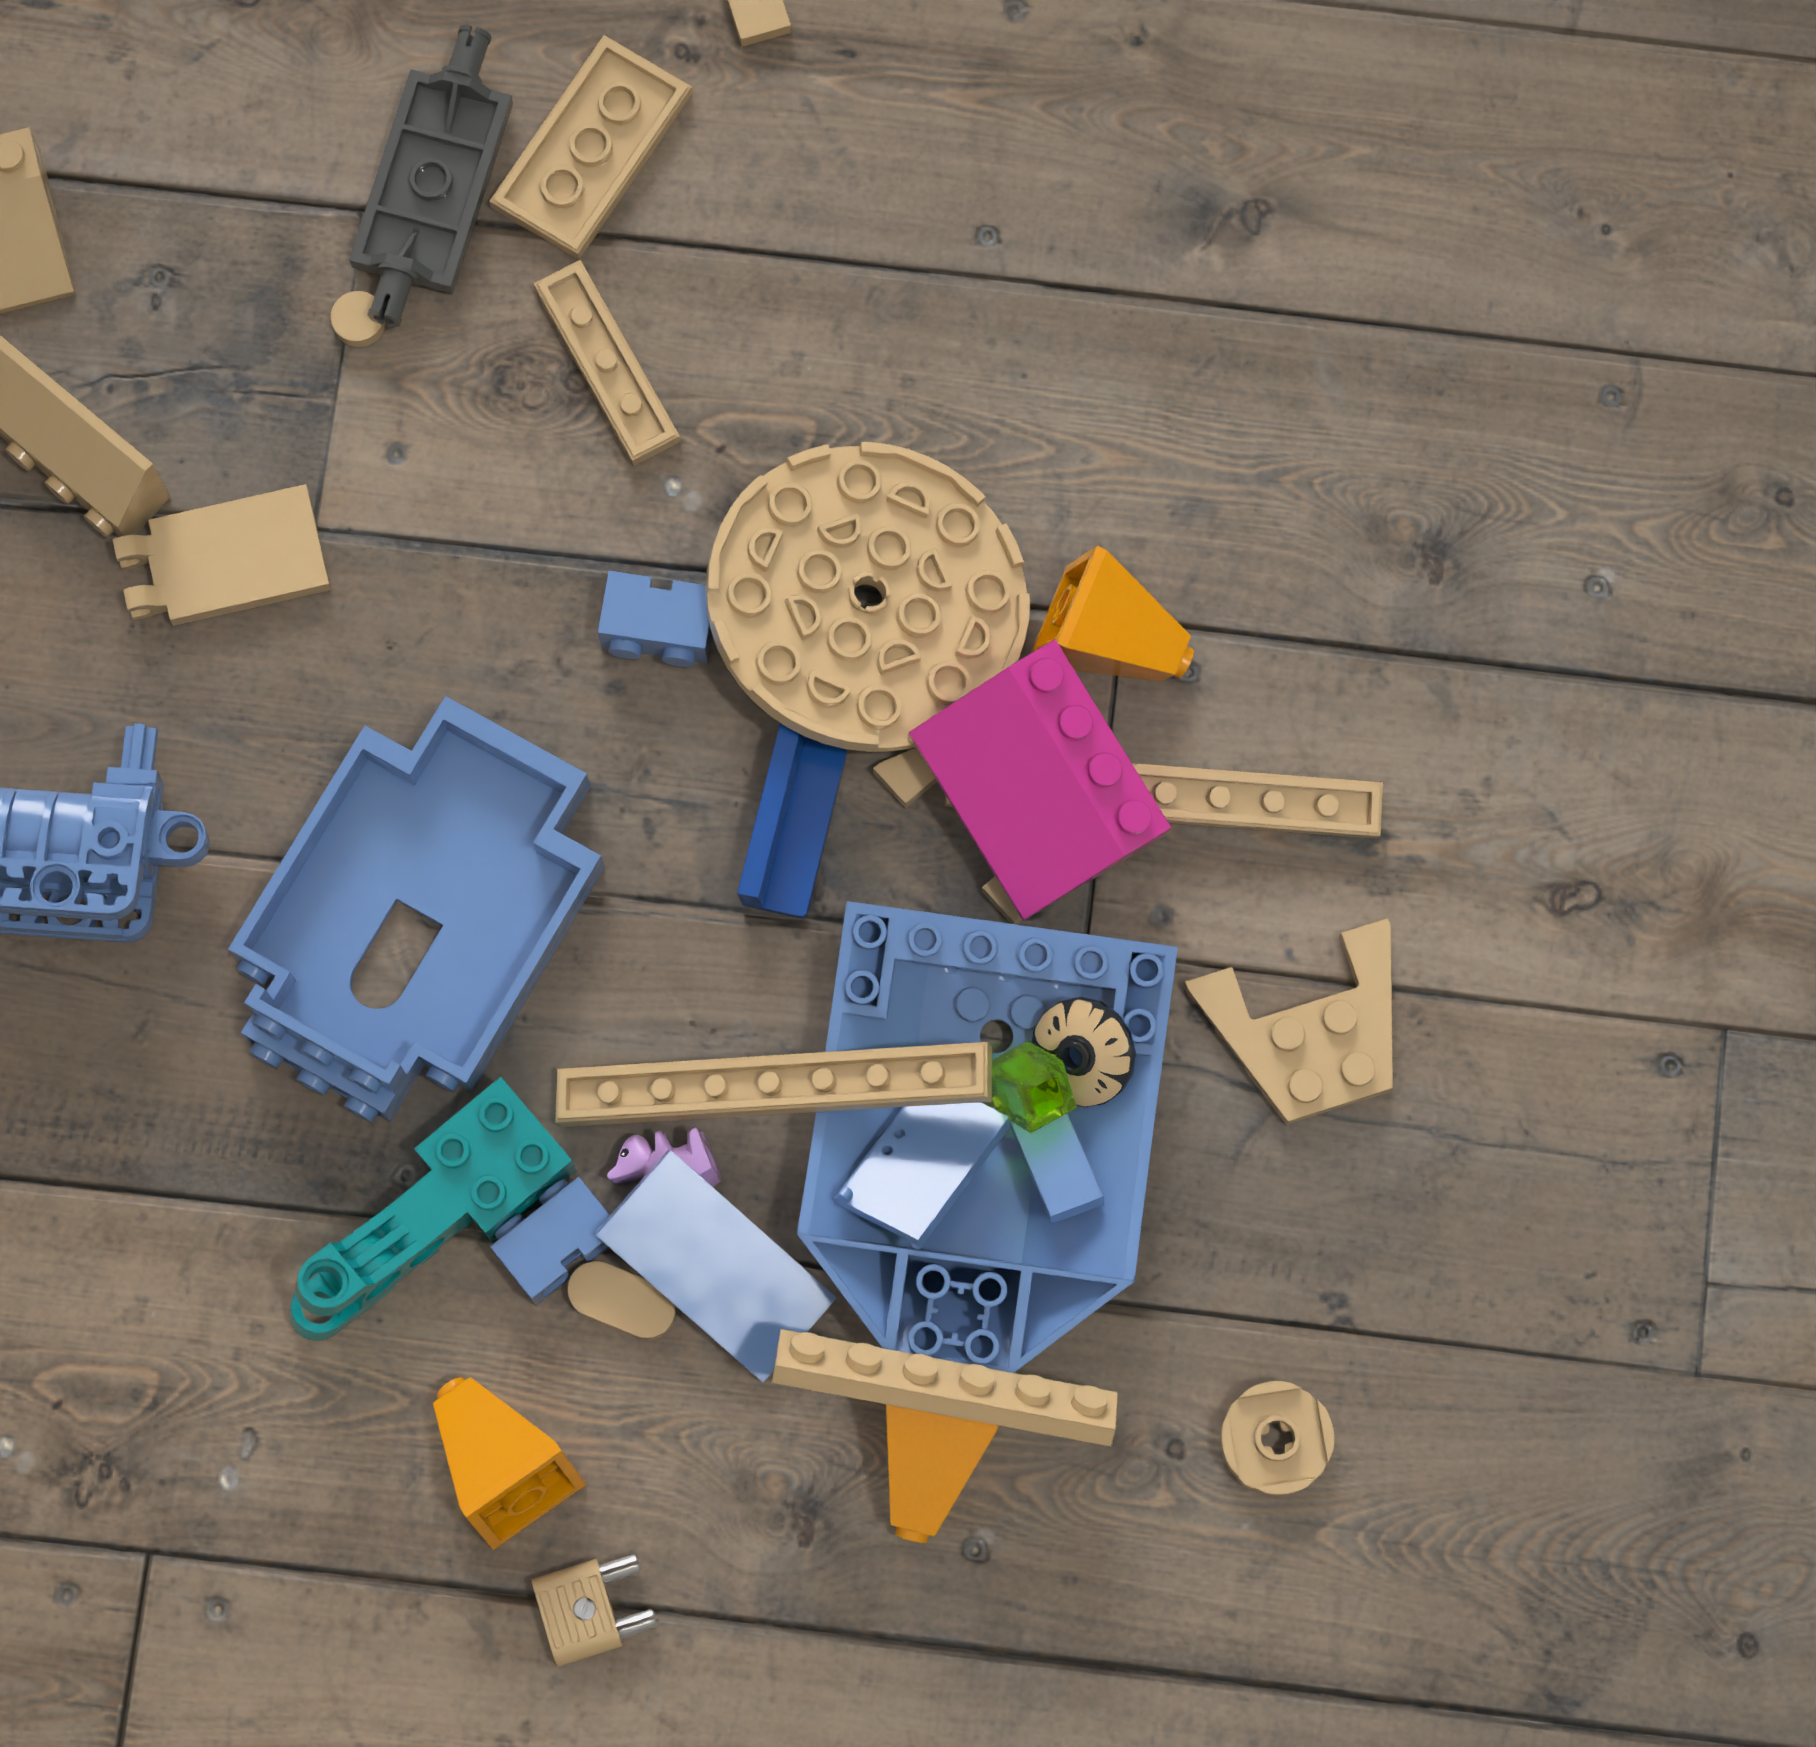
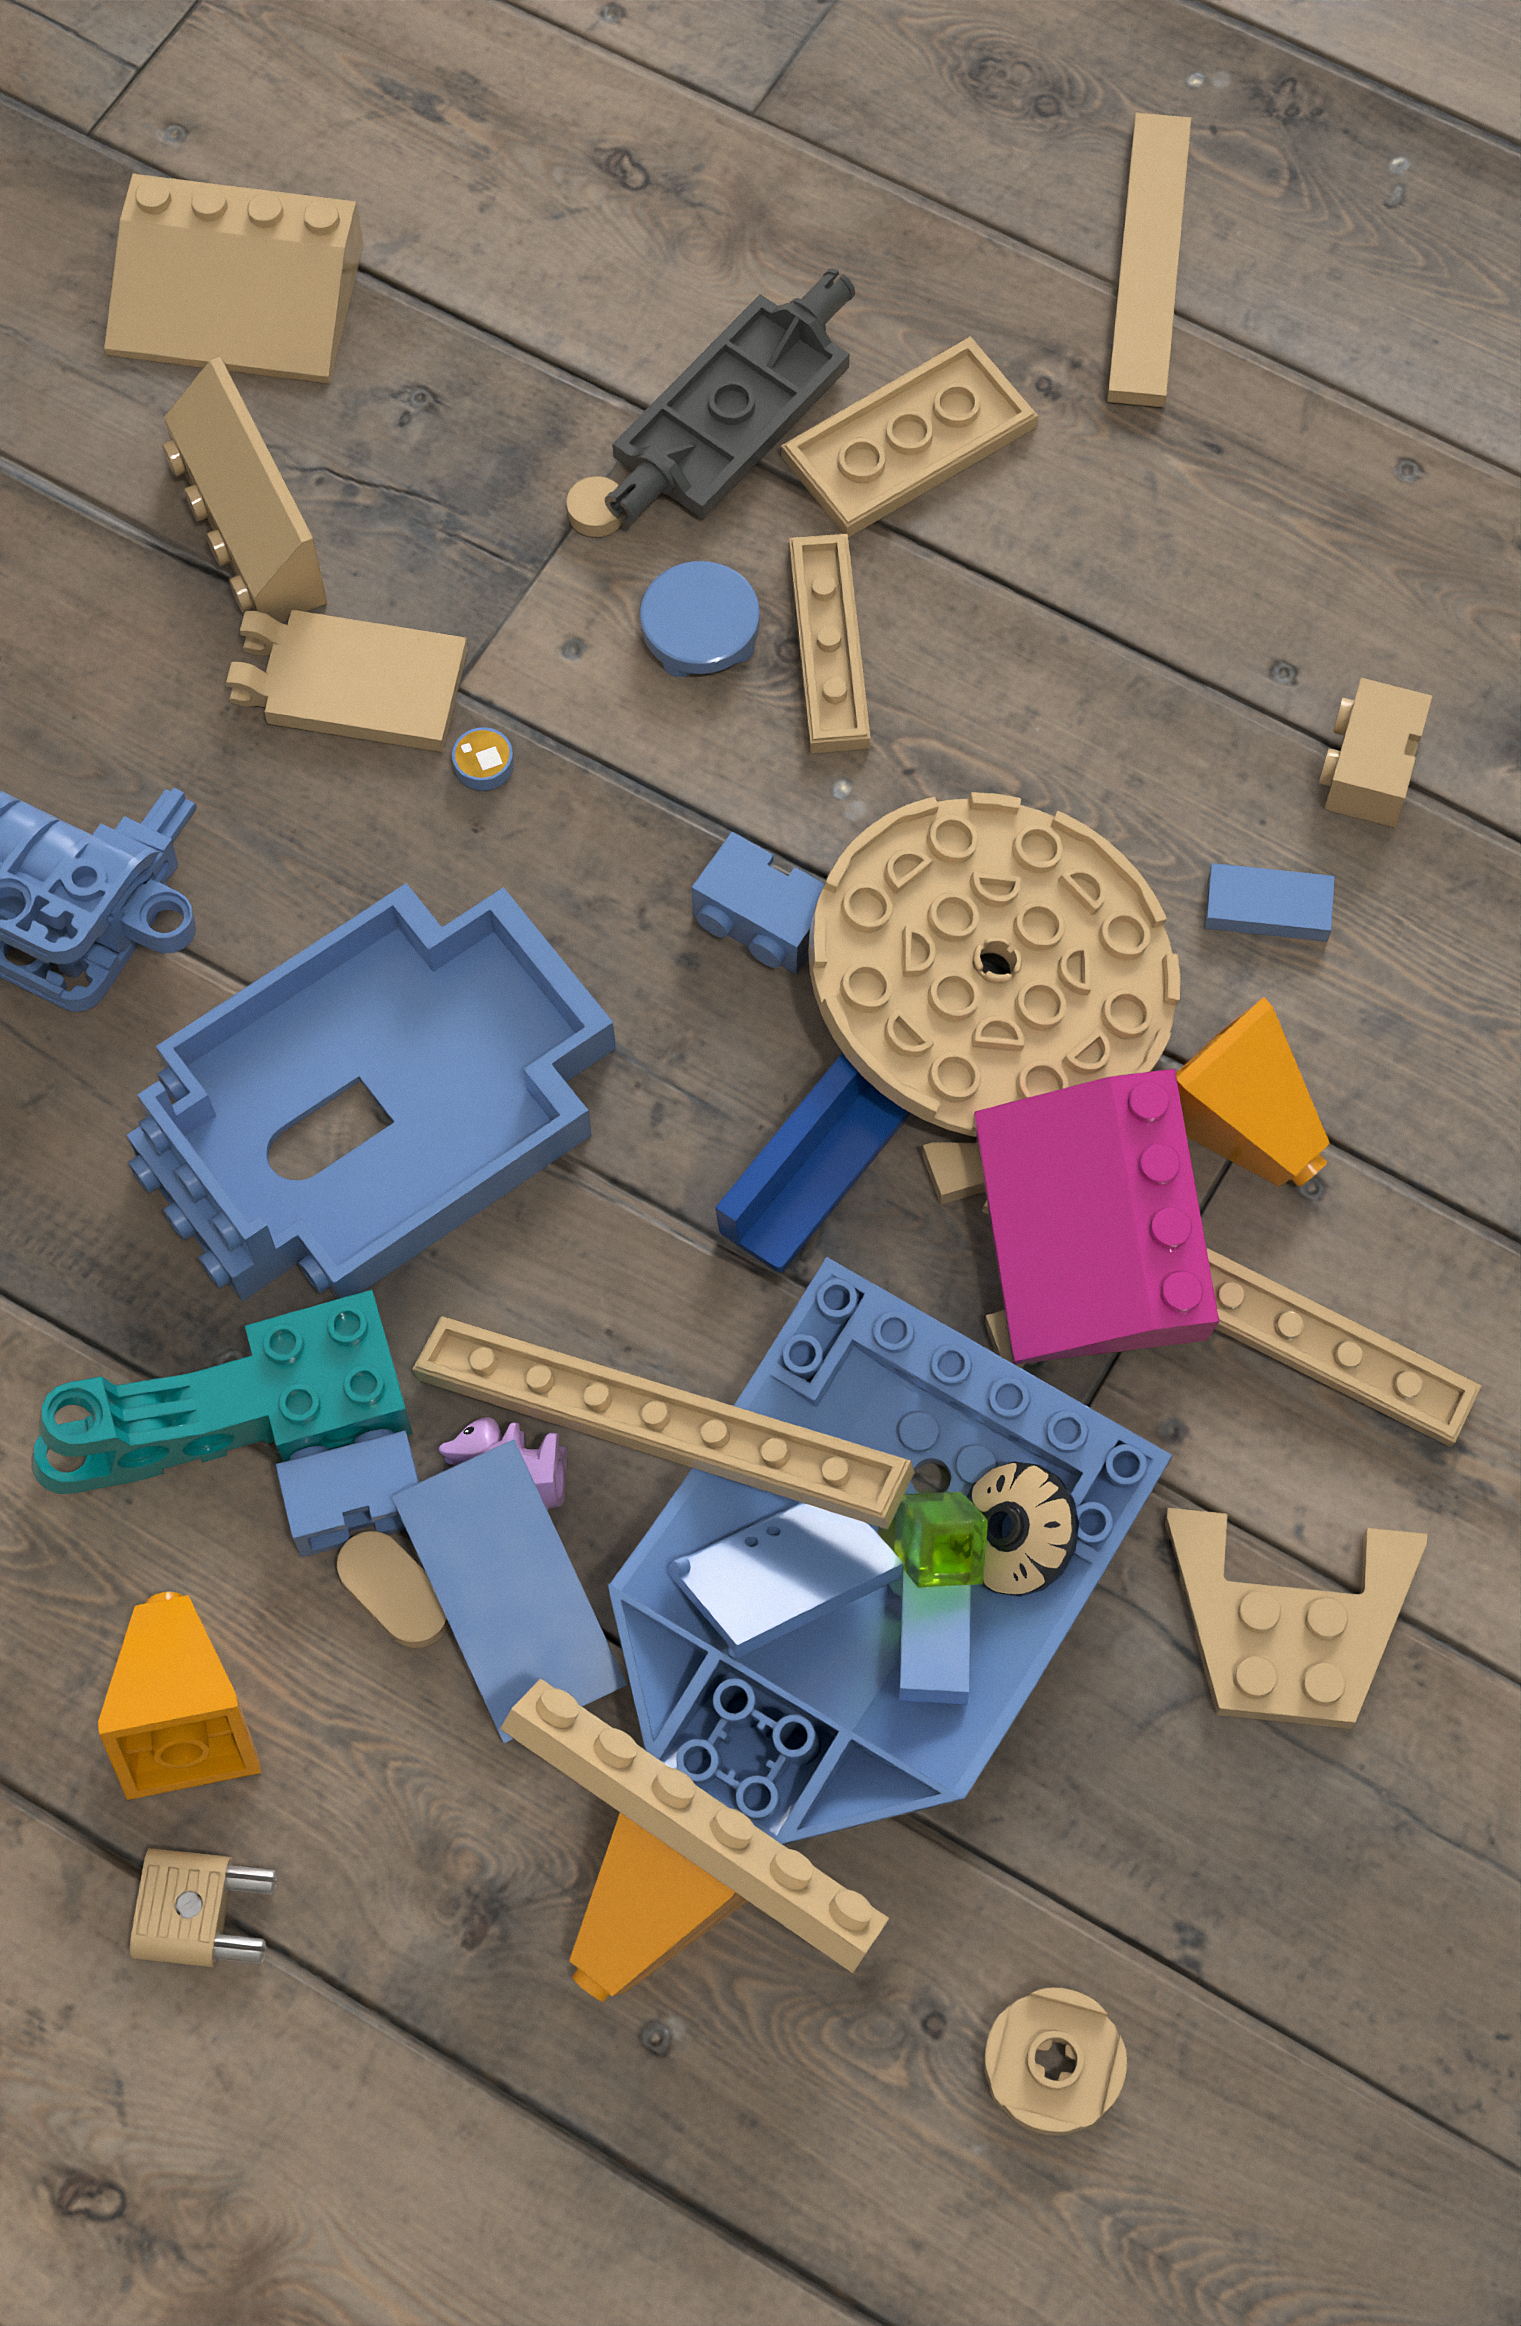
camera: 25 degrees right, 10 degrees down
none -> tile [452,727,514,791]
none -> medium blue tile [640,561,760,677]
none -> medium blue tile [1205,863,1335,942]
none -> tan brick [1319,677,1432,828]

